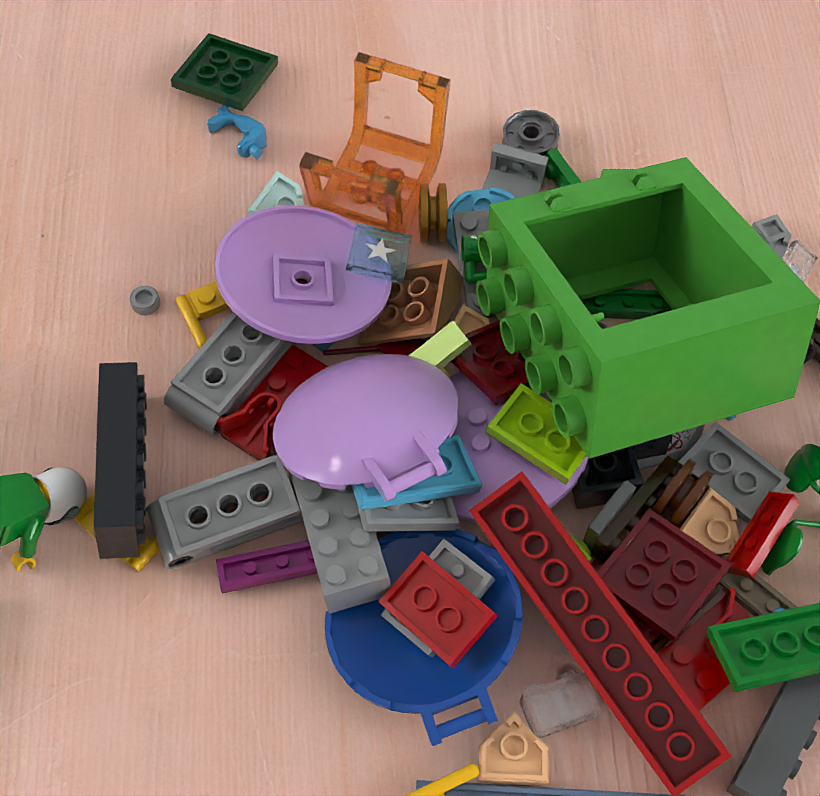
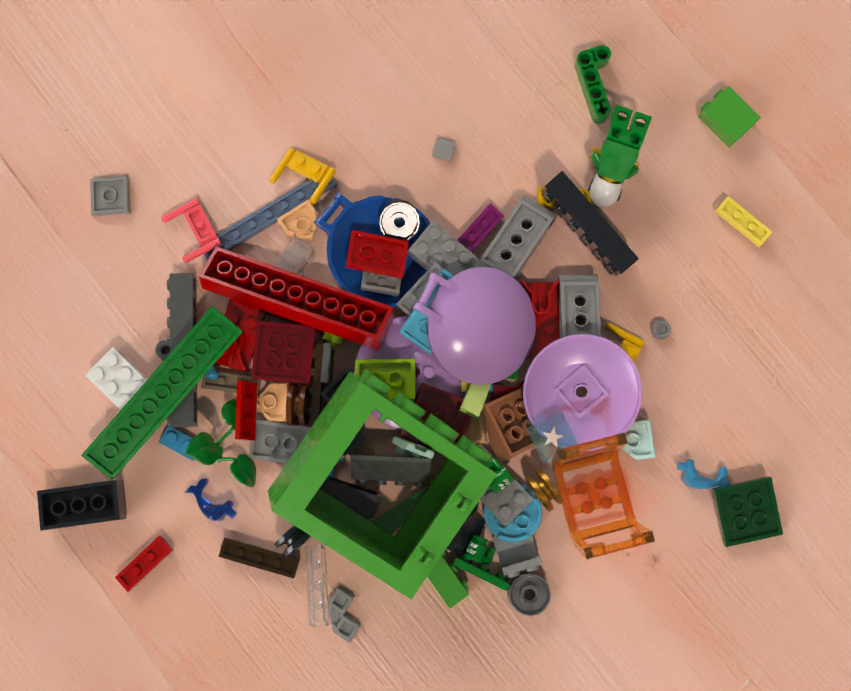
camera: 145 degrees right, 20 degrees up
none -> wheel [379,199,420,241]
none -> light grey tile [433,138,456,162]

